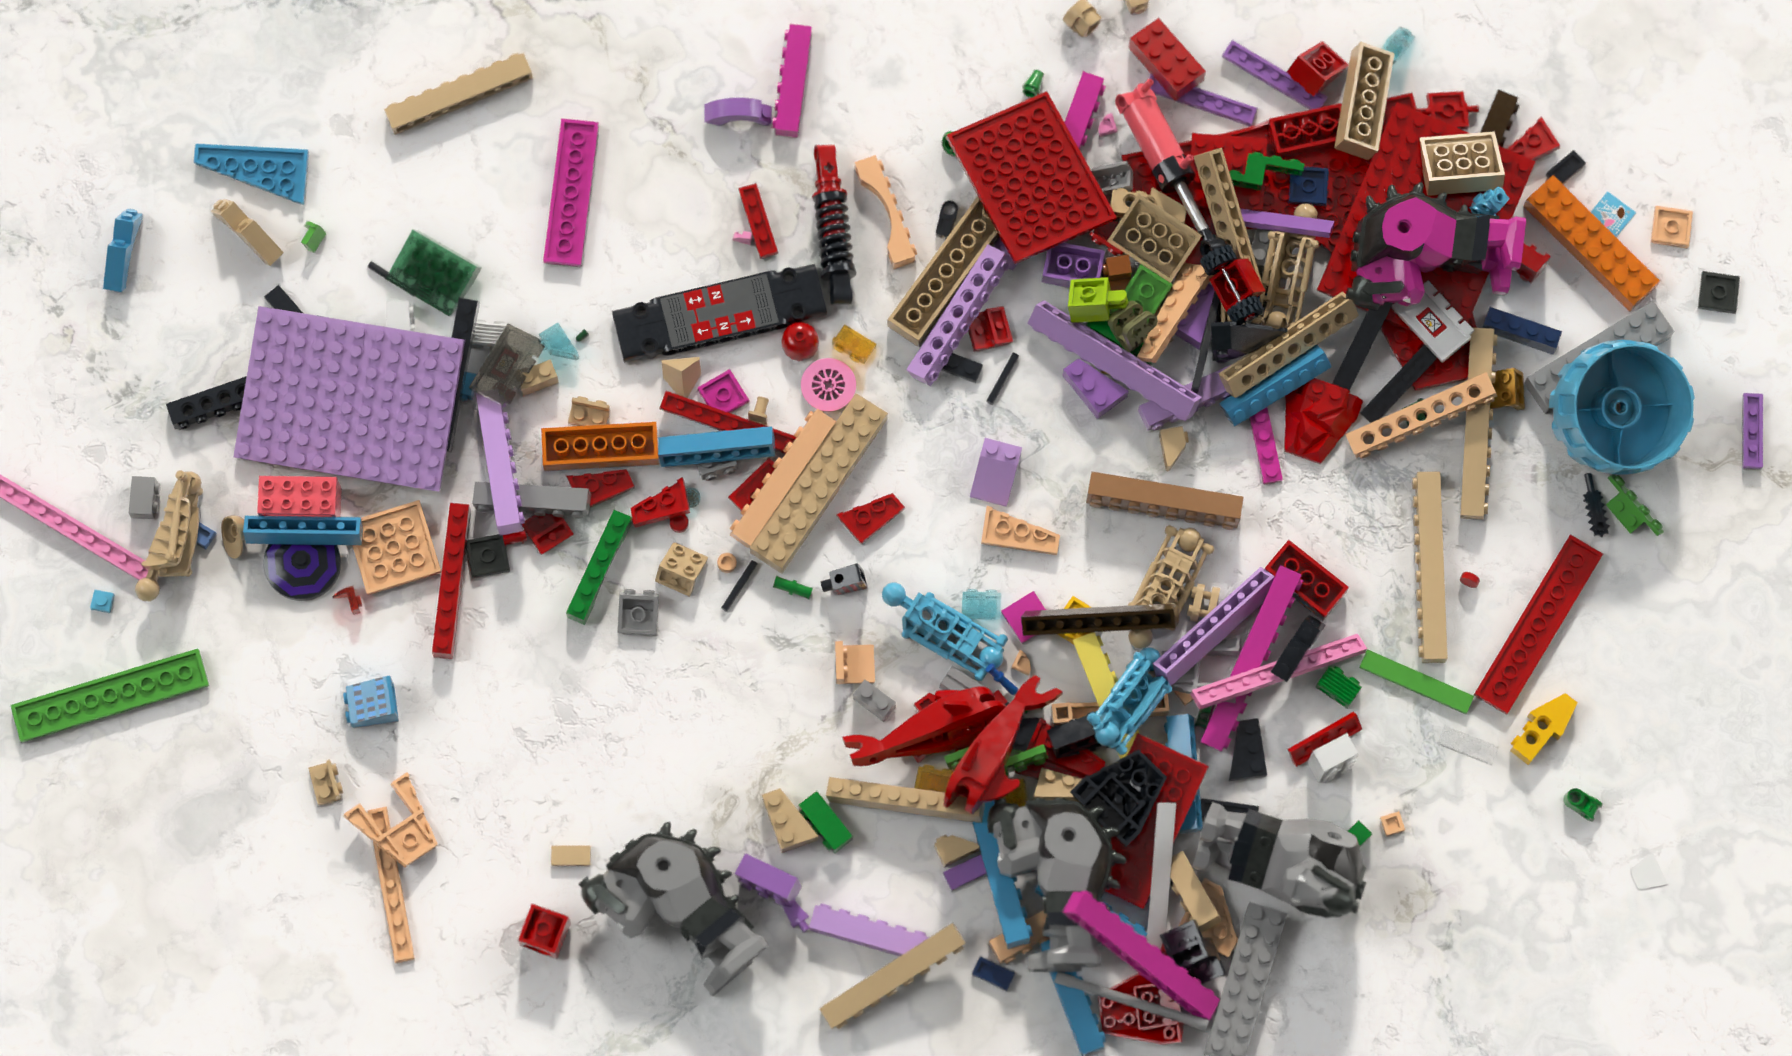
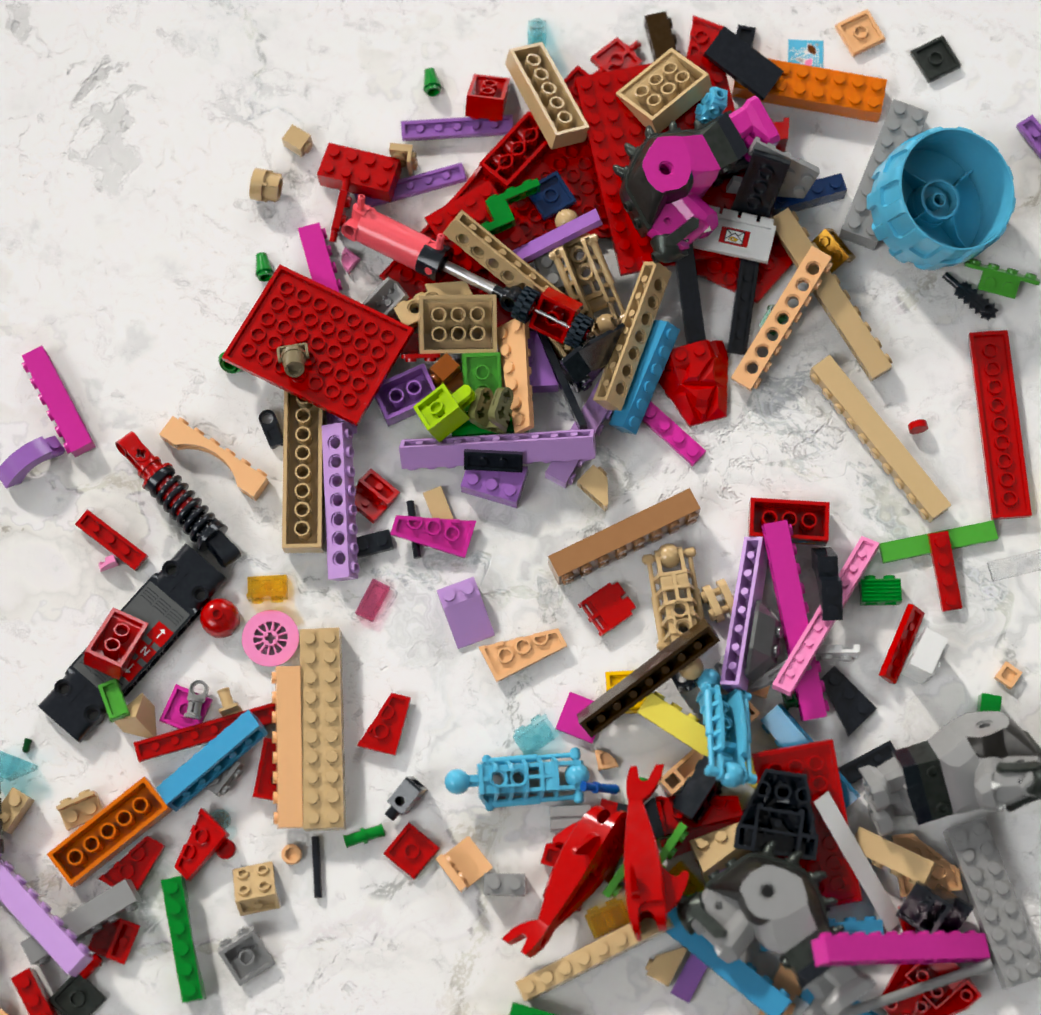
camera: 30 degrees left, 0 degrees up
none -> red slope [83,607,149,680]
none -> bright green tile [98,678,130,722]
none -> light grey connector [184,680,209,720]
none -> dark tan piece [277,343,310,377]
none -> red plate [329,178,352,243]
none -> clear pink tile [355,579,390,623]
none -> red tile [383,822,440,880]
none -> tan bracket [389,143,418,176]
none -> dark pink wing [390,515,476,558]
none -> green cone [423,68,442,97]
none -> tan tile [423,486,454,519]
none -> black tile [464,449,523,472]
none -> red plate [578,582,636,637]
none -> black bracket [671,674,698,693]
none -> black tile [703,26,784,101]
none -> light grey wing [726,137,820,198]
none -> black tile [730,149,791,222]
none -> dark grey wedge [744,600,783,682]
none -> white wing [815,644,860,662]
none -> red plate [927,531,962,612]

